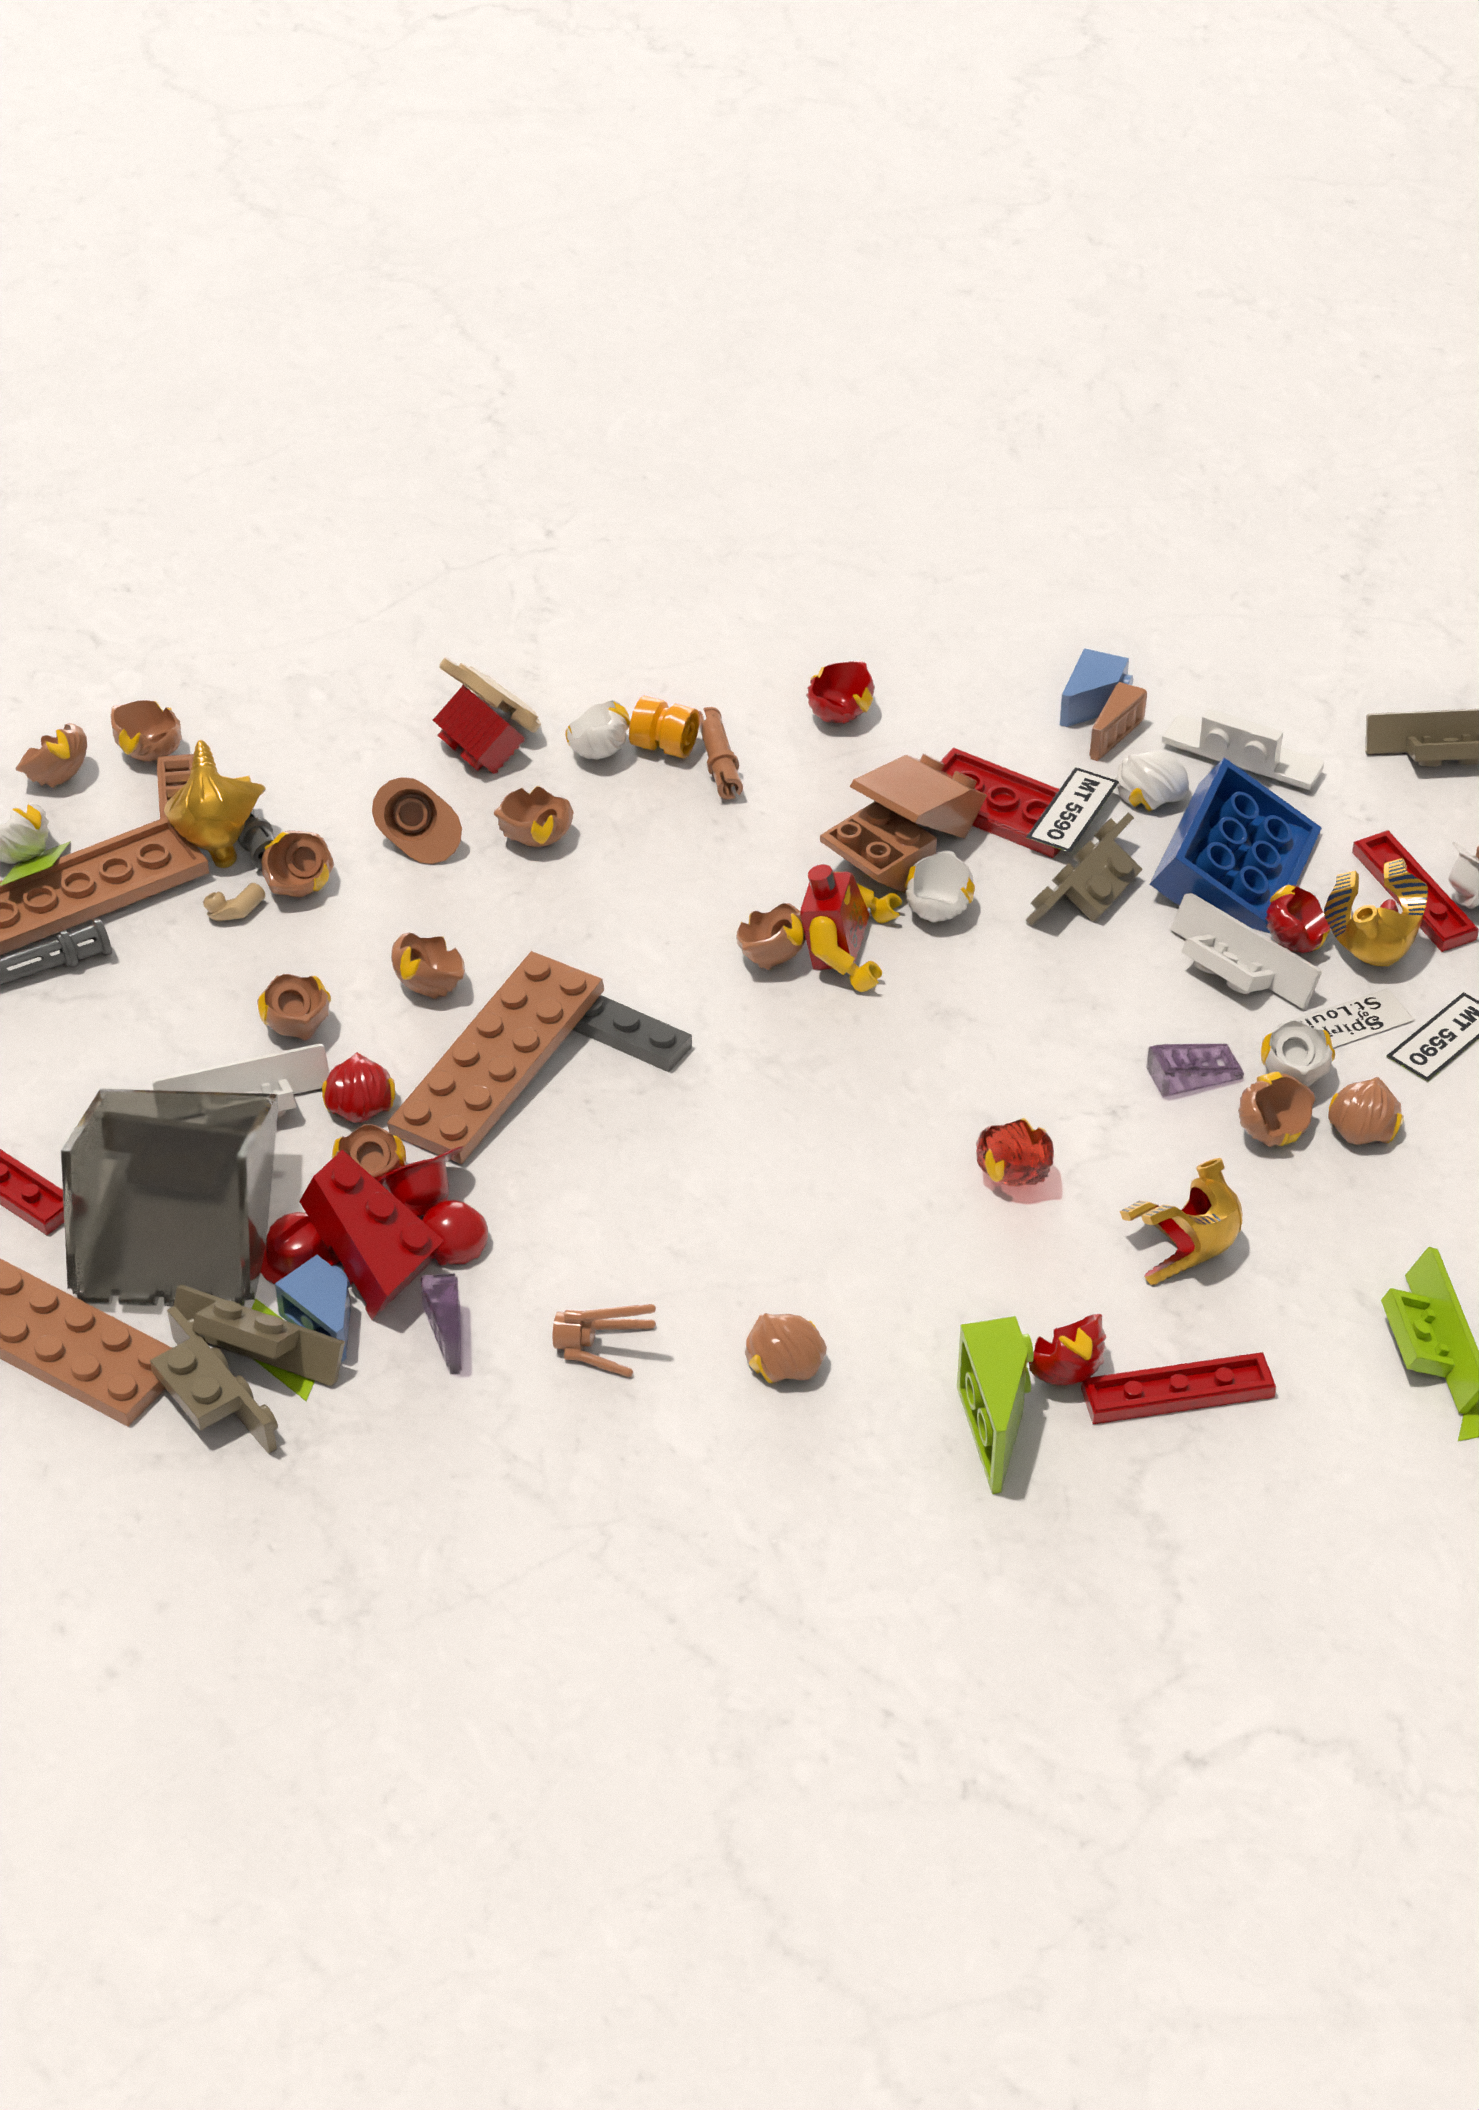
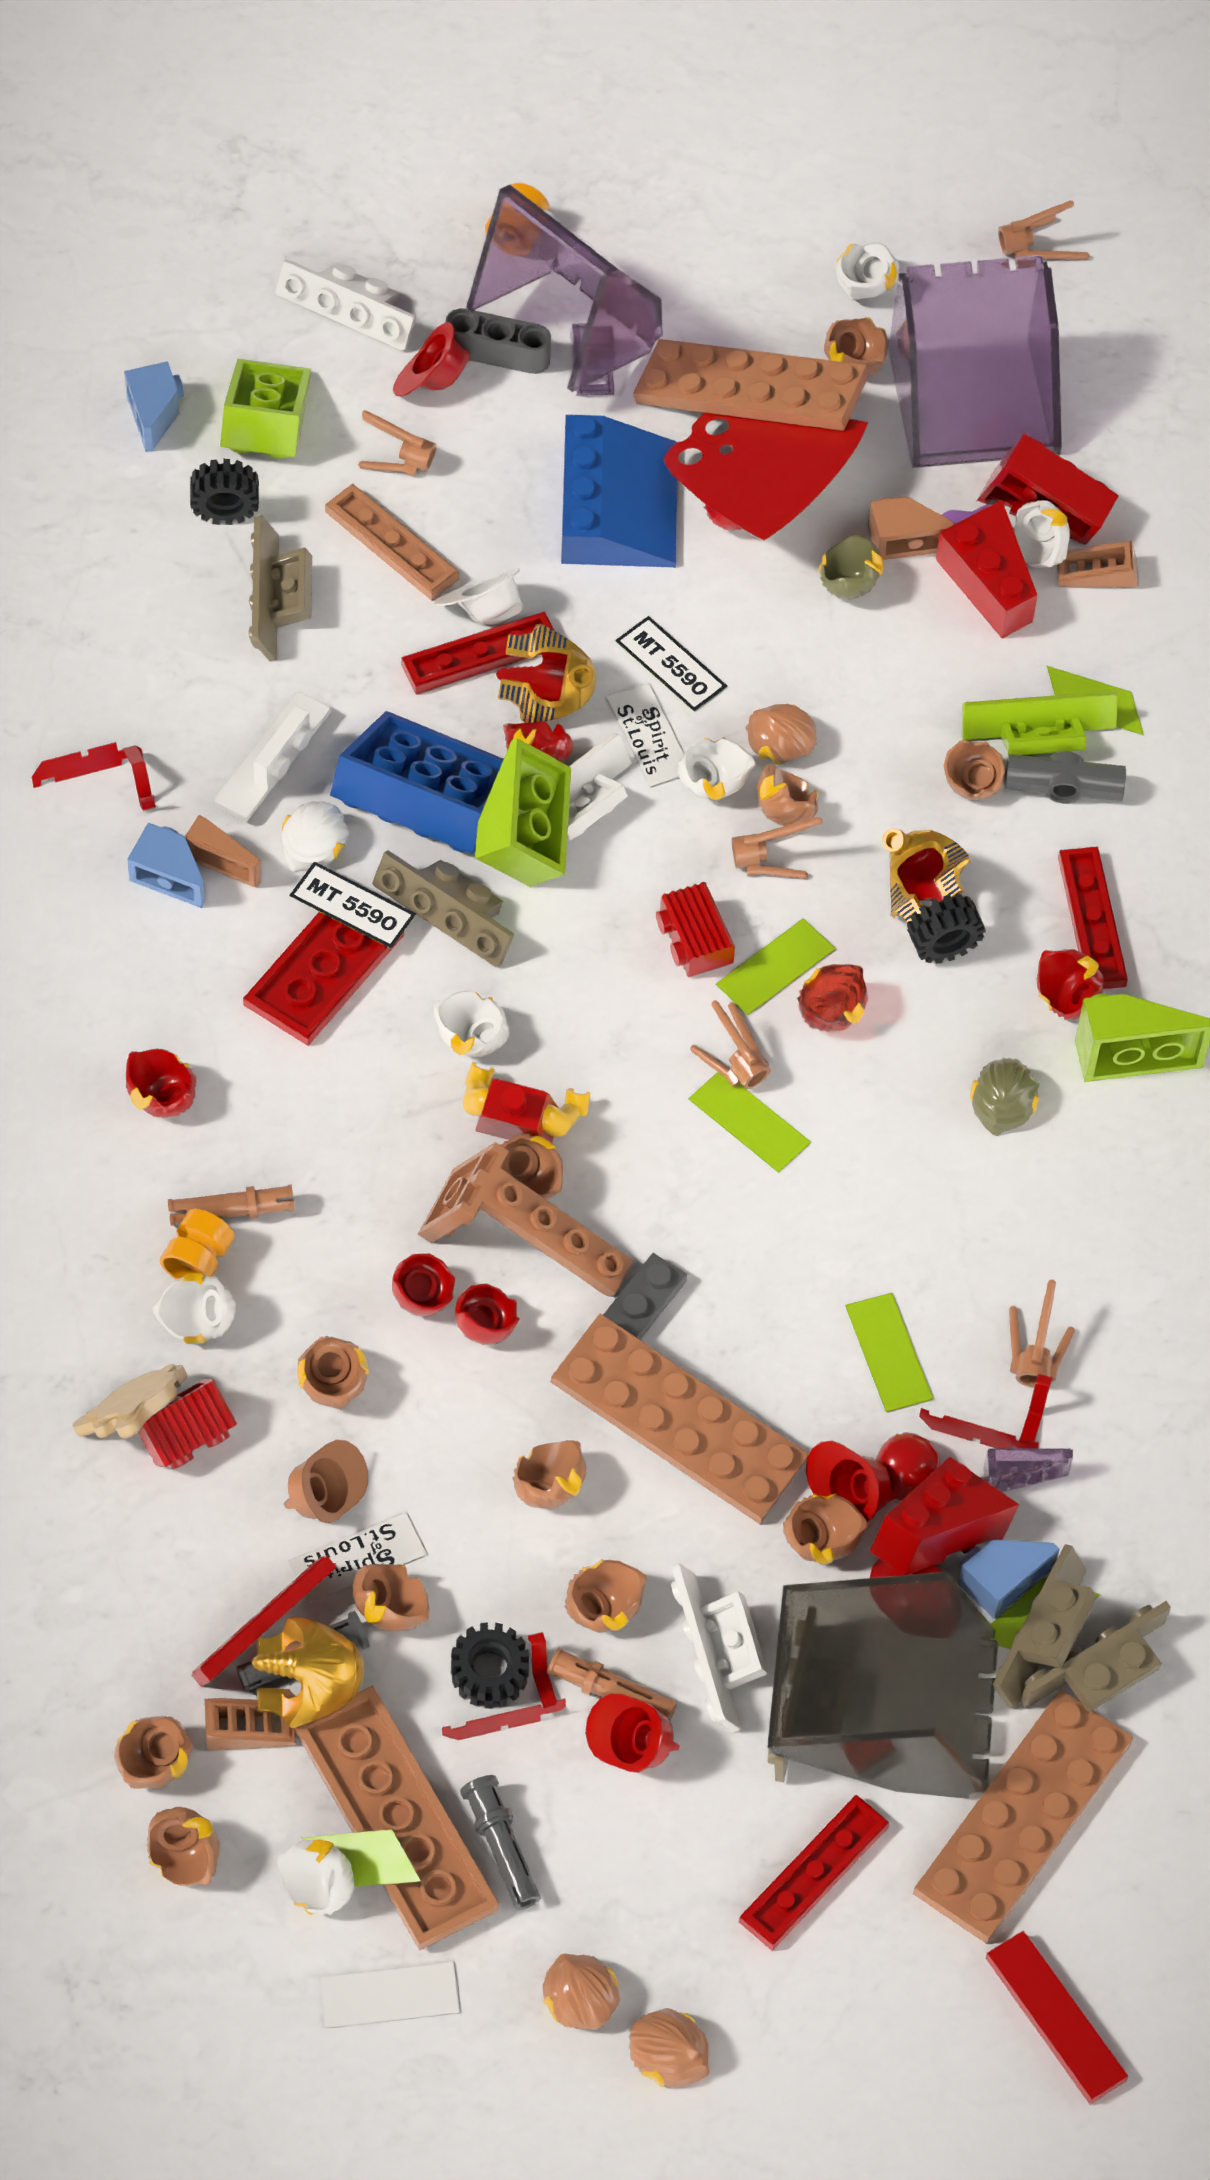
camera: 90 degrees left, 15 degrees up
tan arm [203,883,266,921] -> none
red hair [322,1052,395,1123] -> none
nougat hair [745,1313,827,1383] -> none
nougat slope [820,801,937,893] -> none
nougat slope [850,753,987,839] -> none
clear purple slope [1146,1044,1244,1097] -> none
none -> red piece [31,742,156,811]
none -> red tile [191,1556,337,1687]
none -> white sticker [288,1512,427,1603]
none -> red hair [392,1253,455,1316]
none -> nougat bracket [418,1142,633,1296]
none -> red piece [442,1632,566,1740]
none -> black tyre [451,1622,530,1709]
none -> red hair [455,1283,520,1345]
none -> lime slope [475,738,571,887]
none -> nougat pin [547,1648,678,1721]
none -> red piece [585,1693,680,1773]
none -> red brick [656,882,735,977]
none -> lime sticker [688,1072,811,1173]
none -> nougat plant [690,1000,771,1089]
none -> lime sticker [715,918,836,1015]
none -> nougat plant [731,817,823,879]
none -> lime sticker [845,1292,933,1412]
none -> black tyre [907,894,986,964]
none -> red piece [919,1373,1053,1453]
none -> nougat hair [943,740,1006,800]
none -> olive hair [970,1058,1040,1136]
none -> dark grey piece [1005,751,1126,804]

